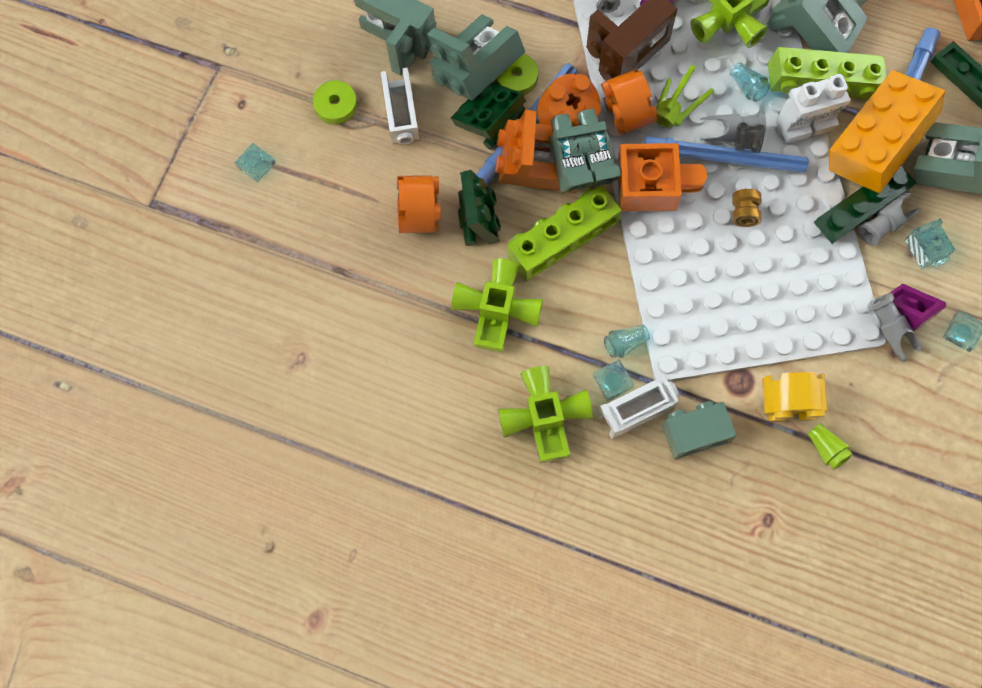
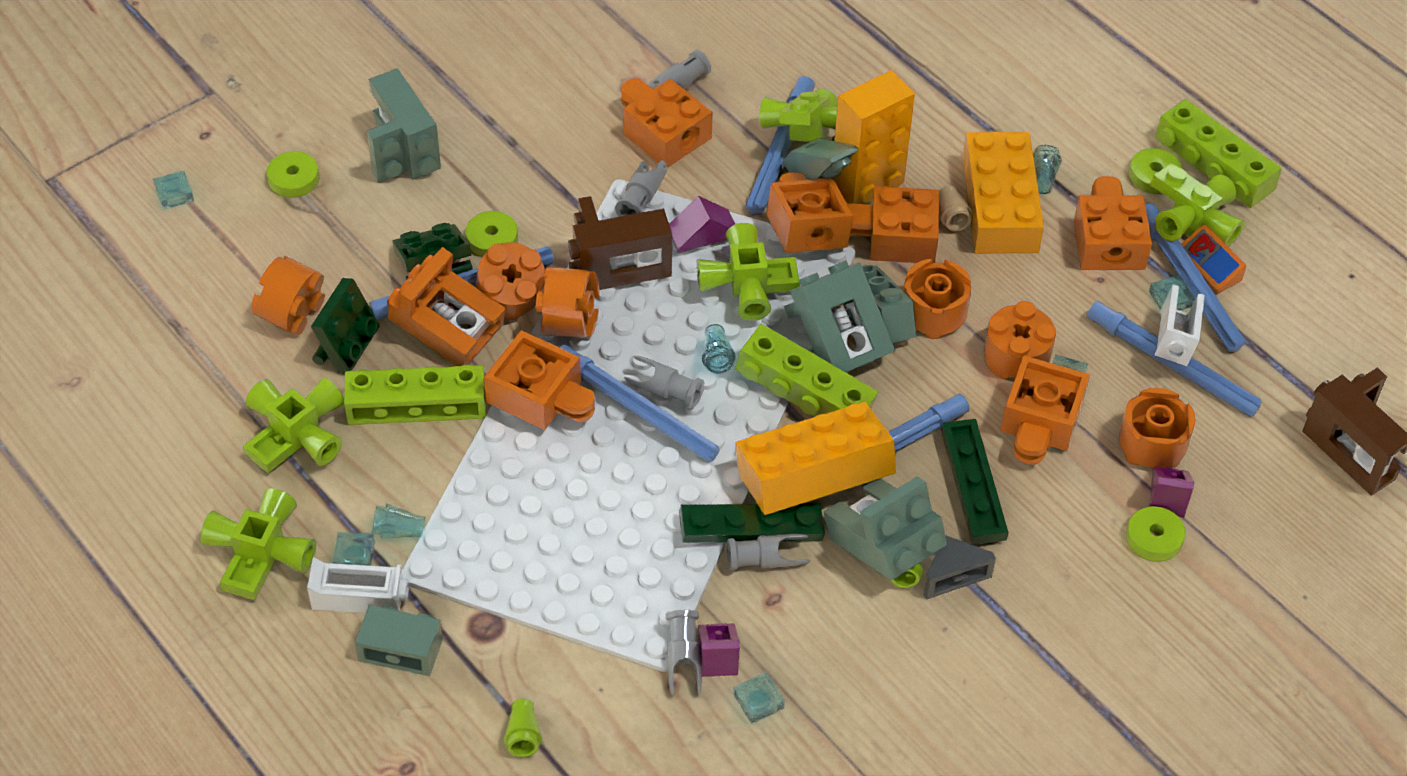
camera: 25 degrees right, 20 degrees down
white window [380,68,420,145] -> none
sand green brick [427,14,525,101] -> none
sand green hips [548,109,621,193] -> none
lime plant [656,65,714,128] -> none
pearl gold wheel [732,189,762,227] -> none
clear smoke wheel [735,122,765,153] -> none
yellow brick [762,372,828,422] -> none
white hips [776,74,851,144] -> none
clear light blue brick [905,218,955,269] -> none

